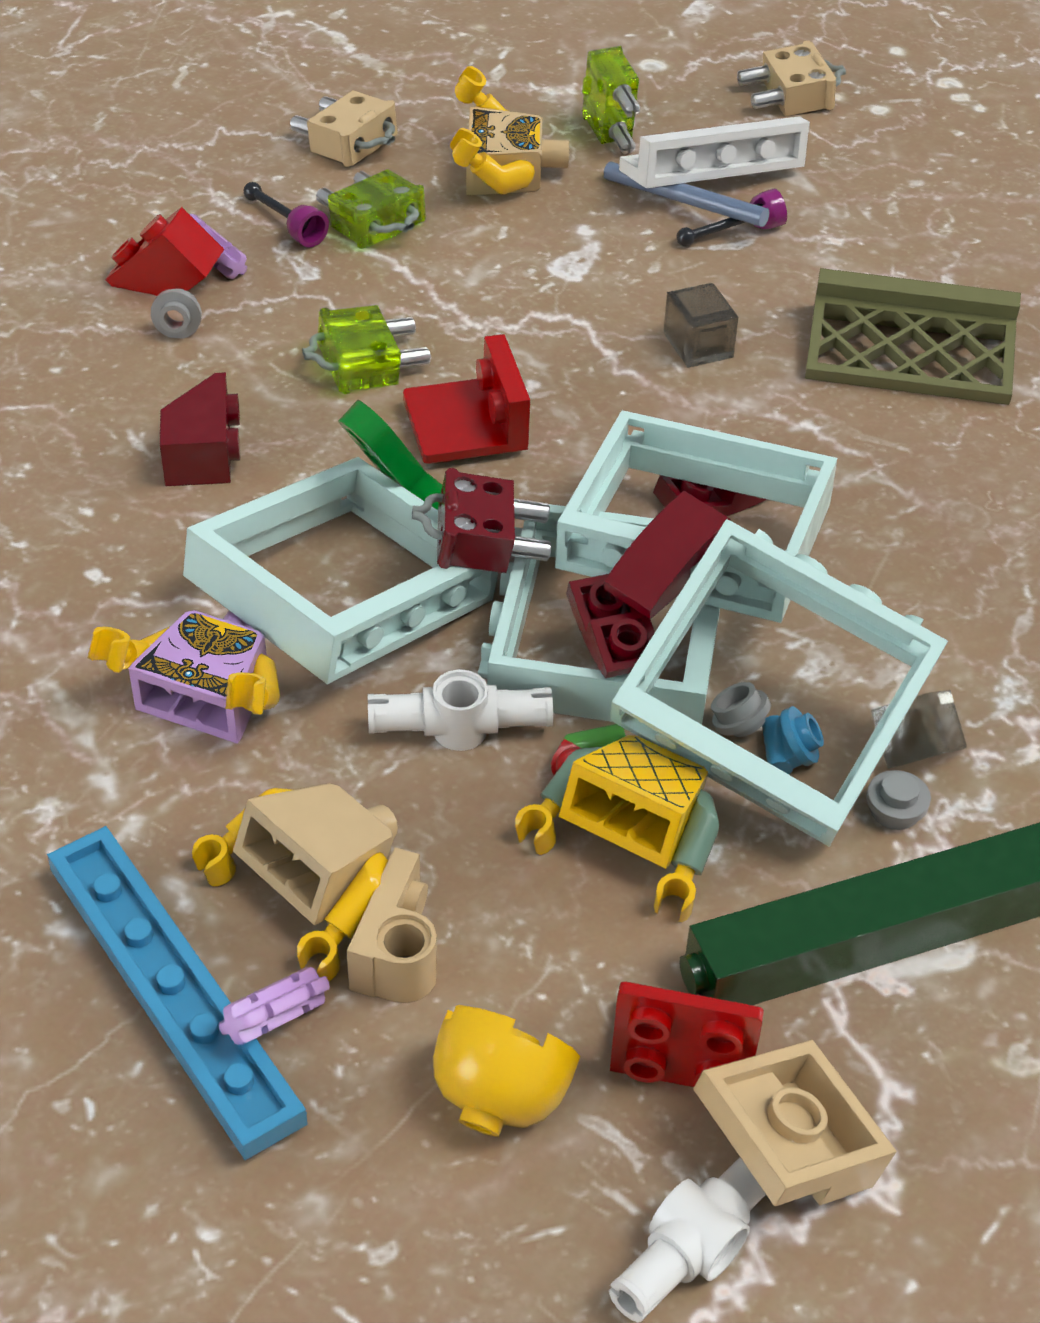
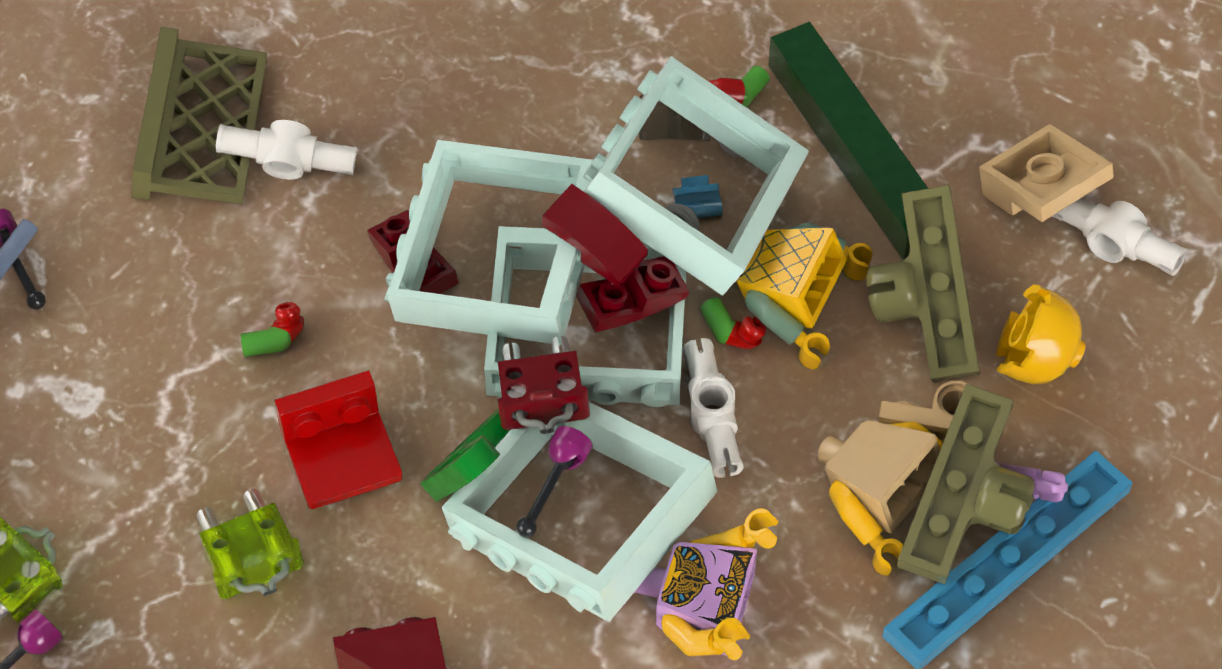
camera: 95 degrees left, 10 degrees up
red bracket [610,982,764,1087] -> none
clear smoke panel [664,283,739,368] -> none
none -> white pin [216,120,357,180]
none -> arm [241,302,304,357]
none -> hinge [516,426,593,538]
none -> arm [709,66,770,107]
none -> olive plate [866,185,980,382]
none -> olive plate [897,384,1035,585]

